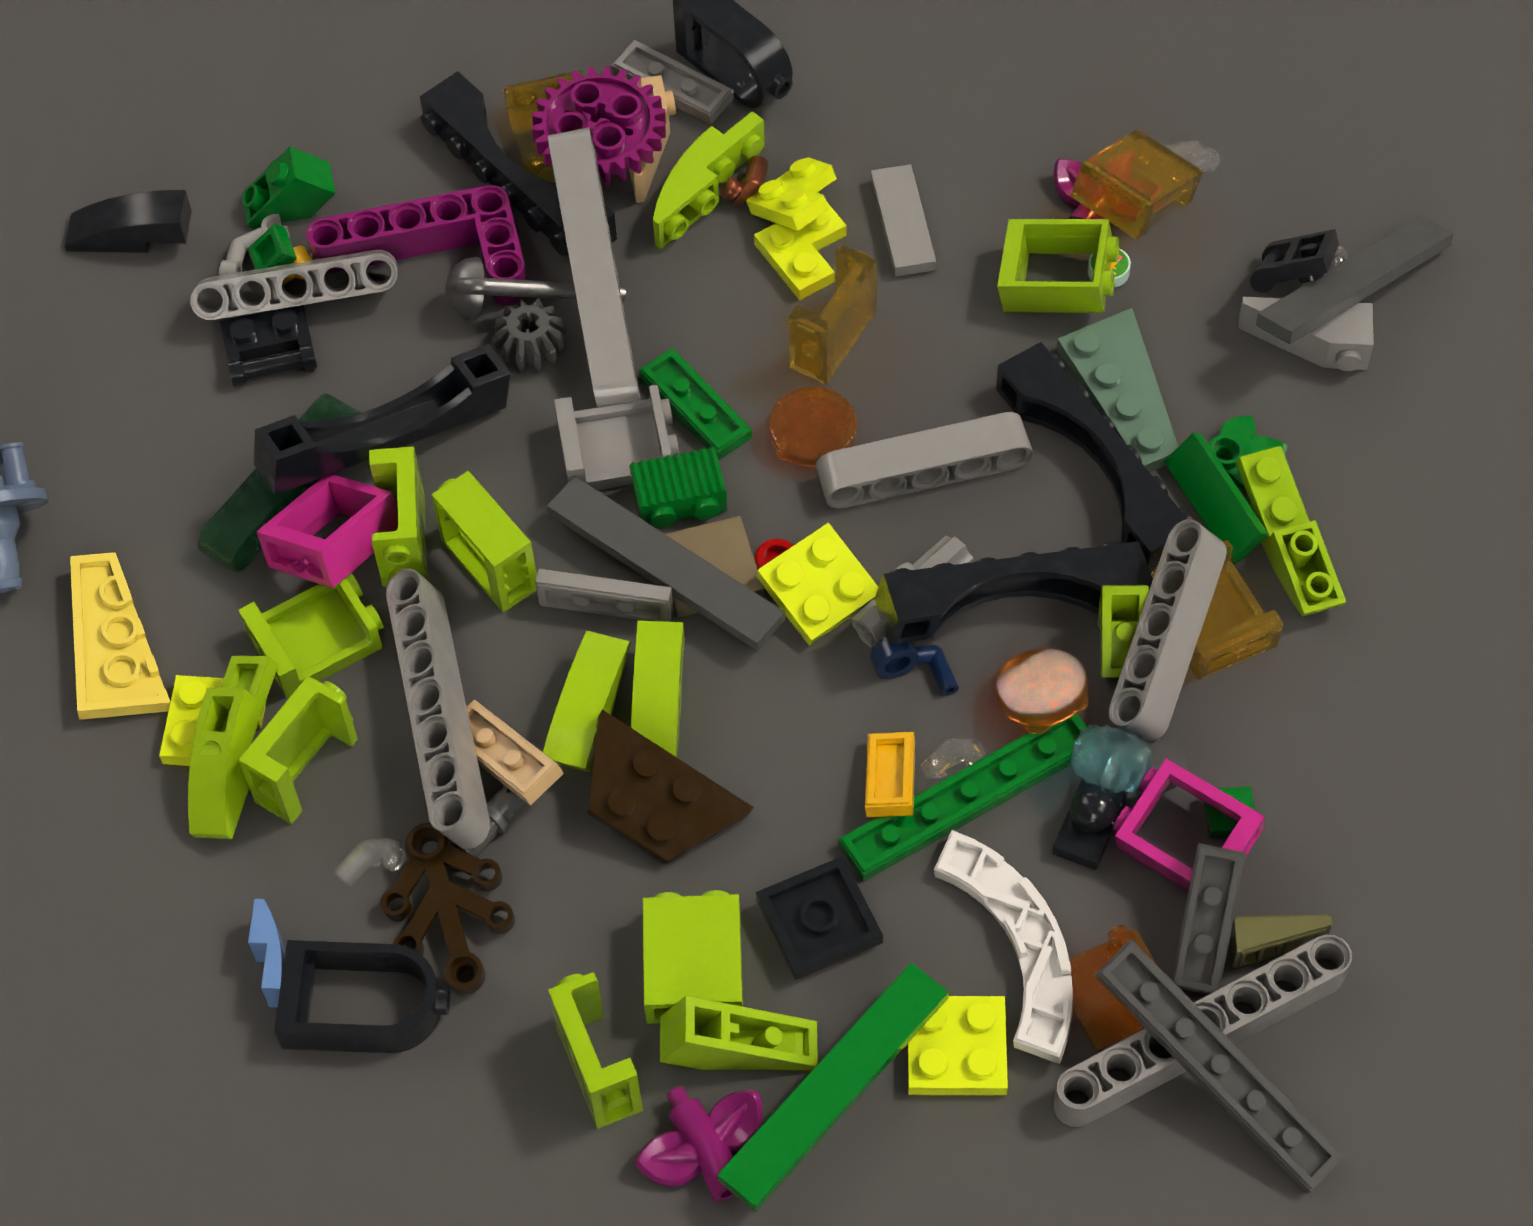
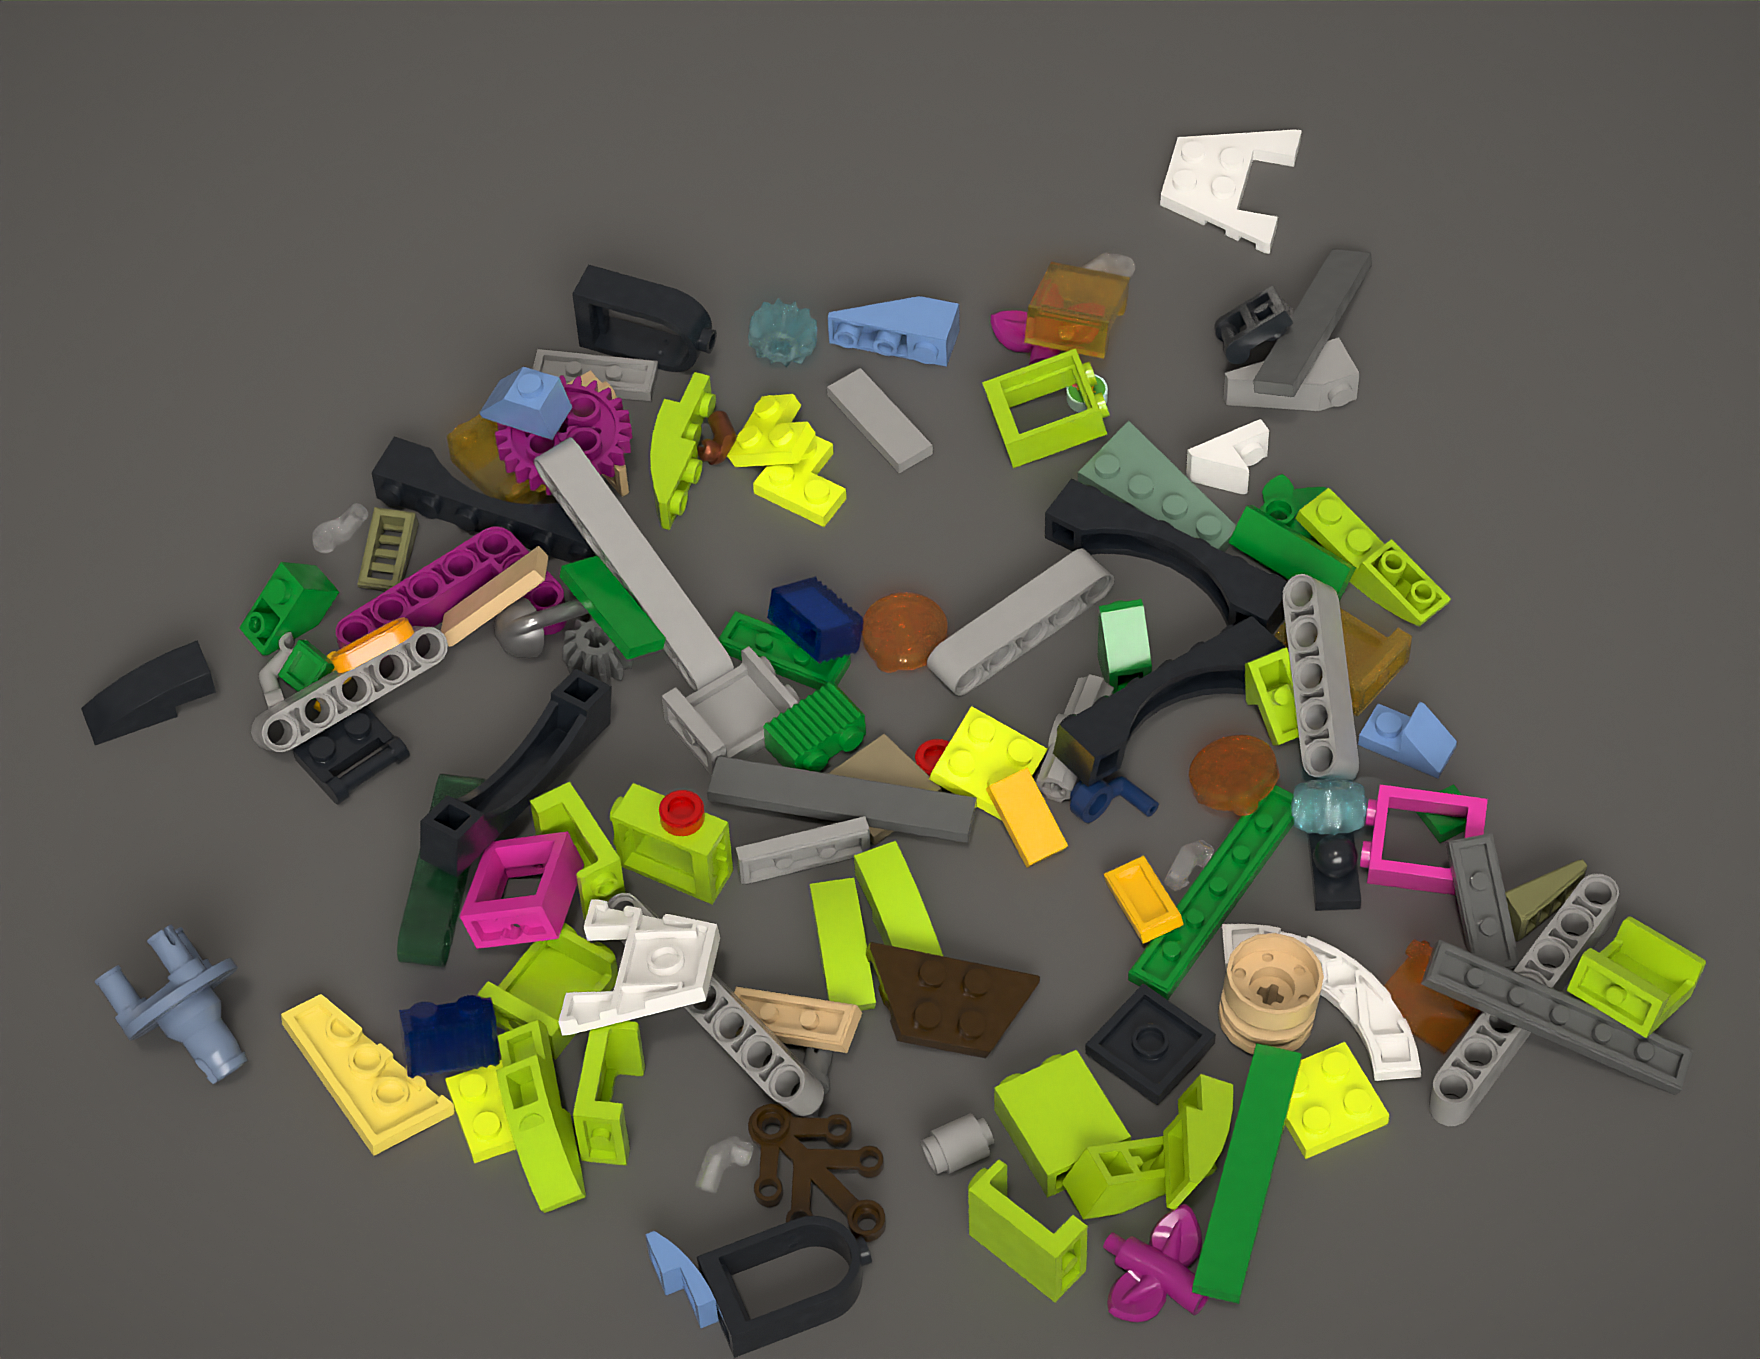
camera: 25 degrees left, 5 degrees down
clear yellow panel [789,245,877,384] -> none
none -> clear arm [312,503,368,553]
none -> light orange tile [331,617,415,673]
none -> olive slope [357,507,419,591]
none -> clear blue brick [399,995,500,1078]
none -> tan tile [441,546,548,647]
none -> medium blue slope [479,367,572,440]
none -> white wing [558,899,720,1035]
none -> green tile [559,556,666,660]
none -> red tile [659,790,705,836]
none -> clear light blue gear [748,298,818,368]
none -> clear blue brick [767,576,864,664]
none -> medium blue slope [828,296,960,367]
none -> light grey brick [921,1113,994,1175]
none -> yellow tile [986,767,1068,868]
none -> slope [1097,599,1152,693]
none -> white wing [1160,129,1302,254]
none -> lime slope [1163,1074,1233,1210]
none -> white slope [1186,419,1269,494]
none -> tan wheel [1218,933,1324,1054]
none -> medium blue slope [1358,702,1457,778]
none -> lime panel [1566,916,1706,1038]

